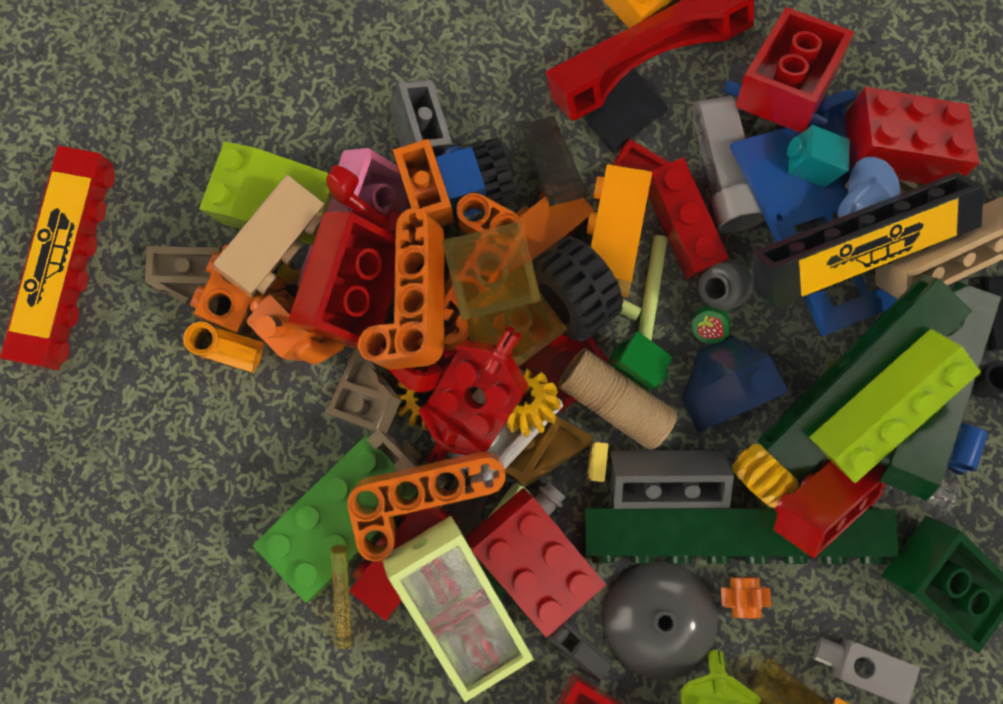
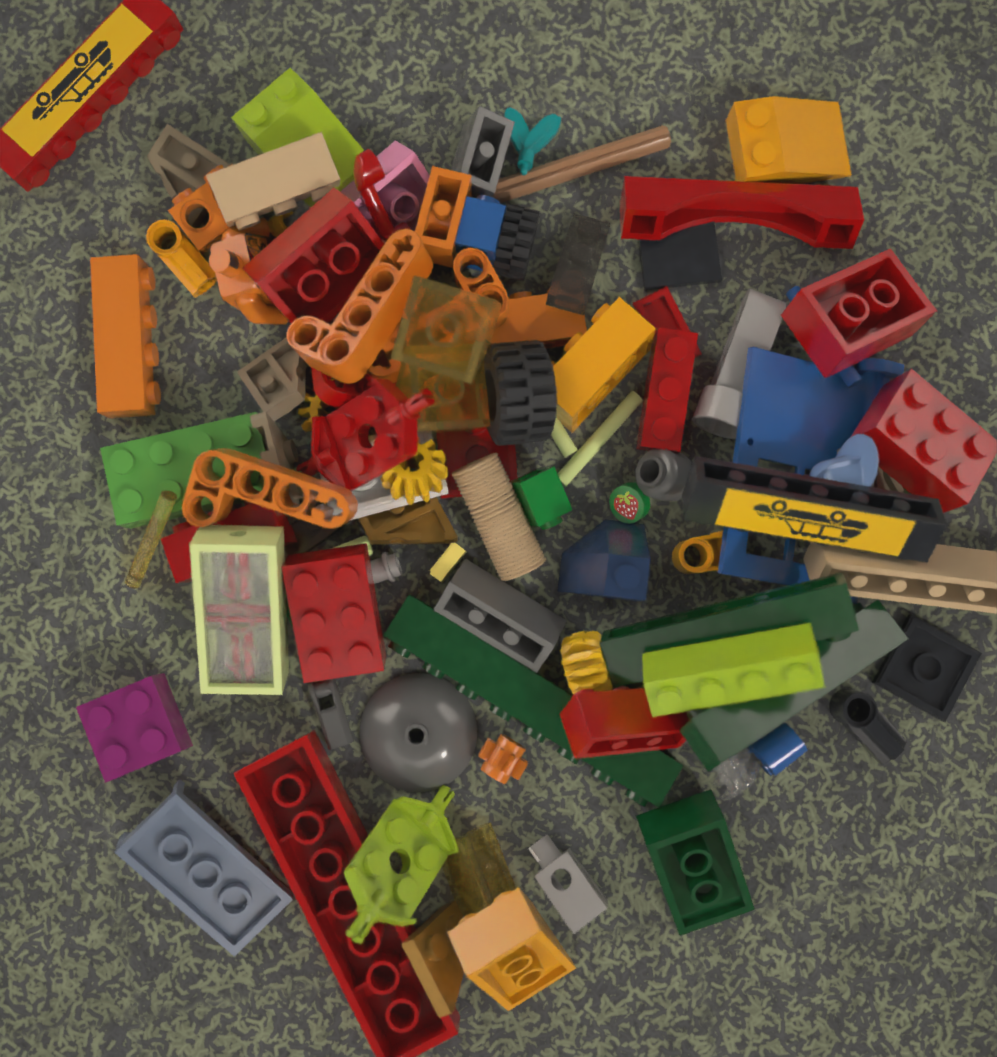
camera: 35 degrees right, 5 degrees up
teal brick [787,125,850,187] -> none
none -> orange brick [90,254,161,418]
none -> medium nougat axle [491,125,671,203]
none -> teal piece [504,108,561,175]
none -> light orange piece [672,531,723,574]

